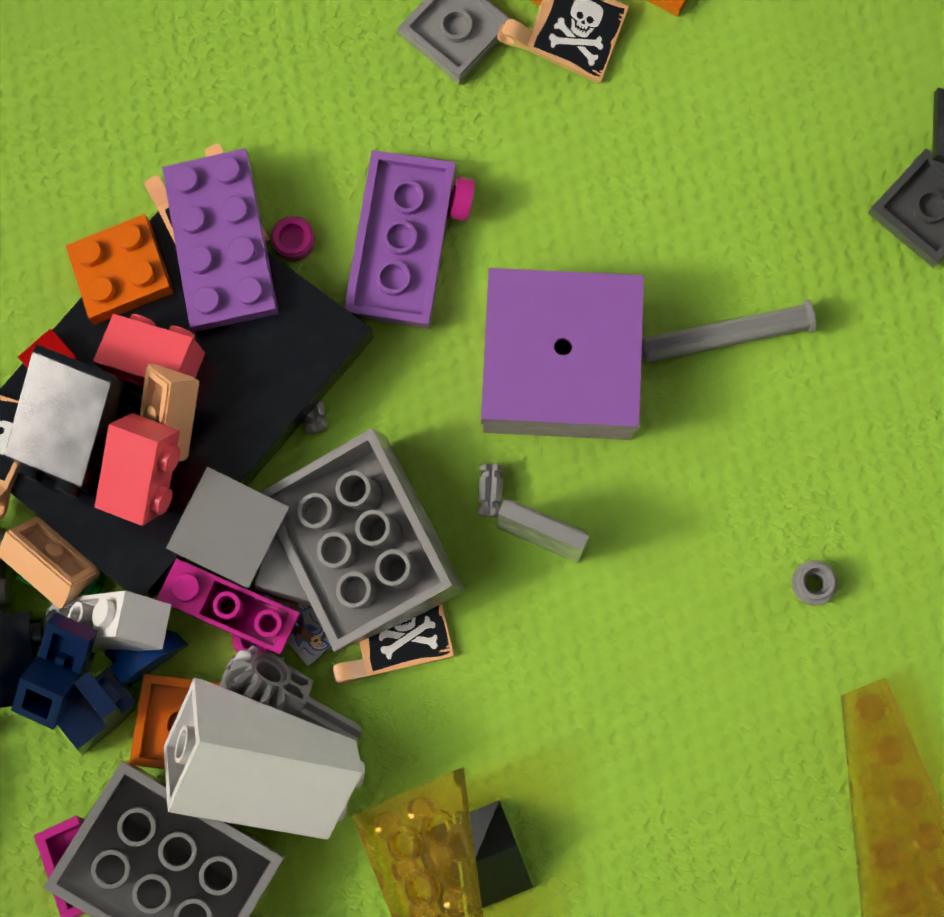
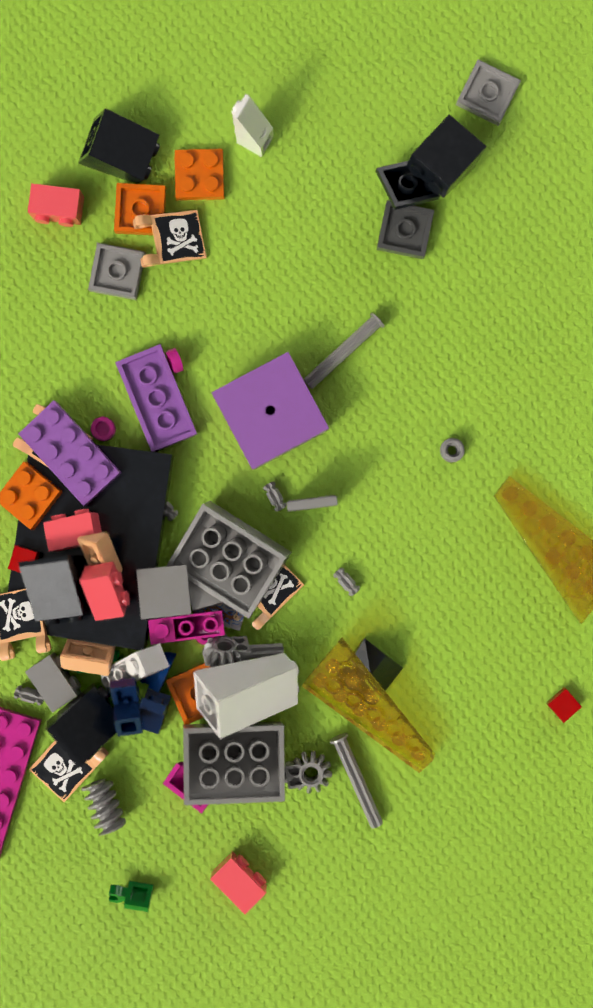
camera: 35 degrees left, 10 degrees up
none -> light grey piece [333,568,360,596]

